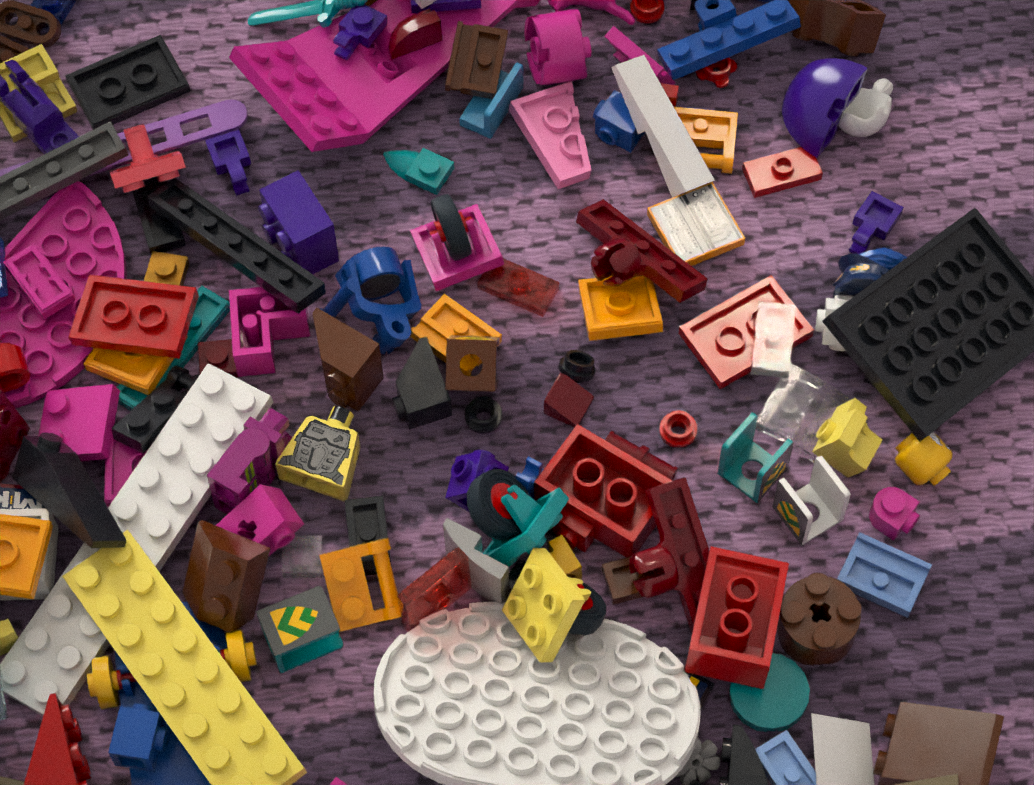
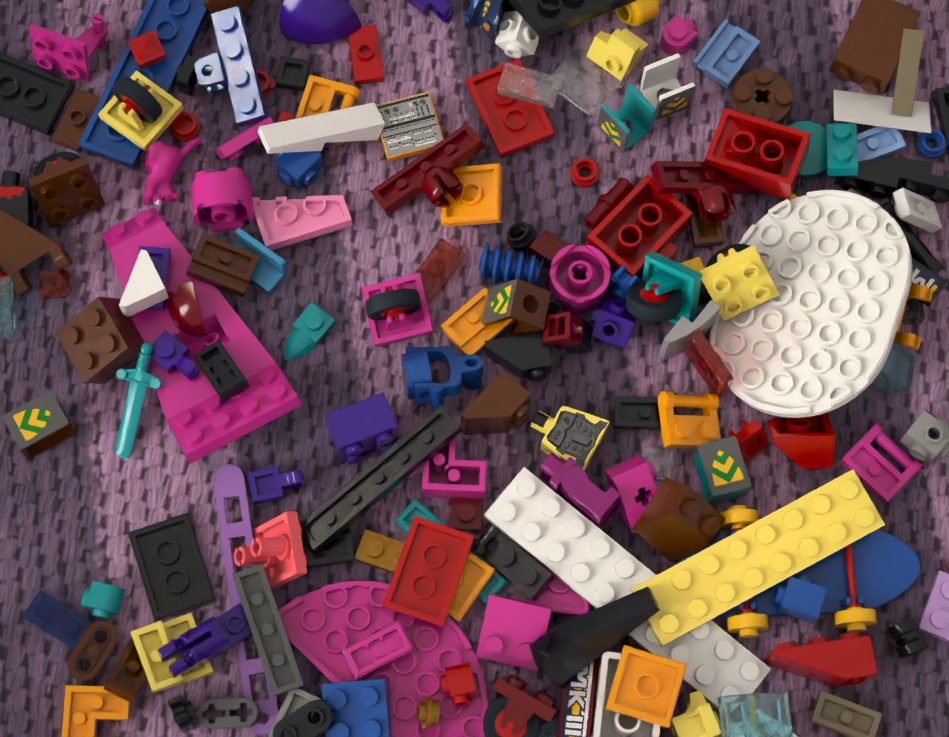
camera: 85 degrees left, 10 degrees up
none -> teal plate [81,581,125,620]
none -> black plate [193,340,250,403]
none -> black plate [275,56,310,92]
none -> blue piece [478,242,545,286]
none -> dark red leg [543,311,593,353]
none -> dark pink brick [548,244,610,314]
none -> red tile [728,420,769,463]
none -> red slope [768,412,835,470]
none -> teal plate [826,123,858,176]

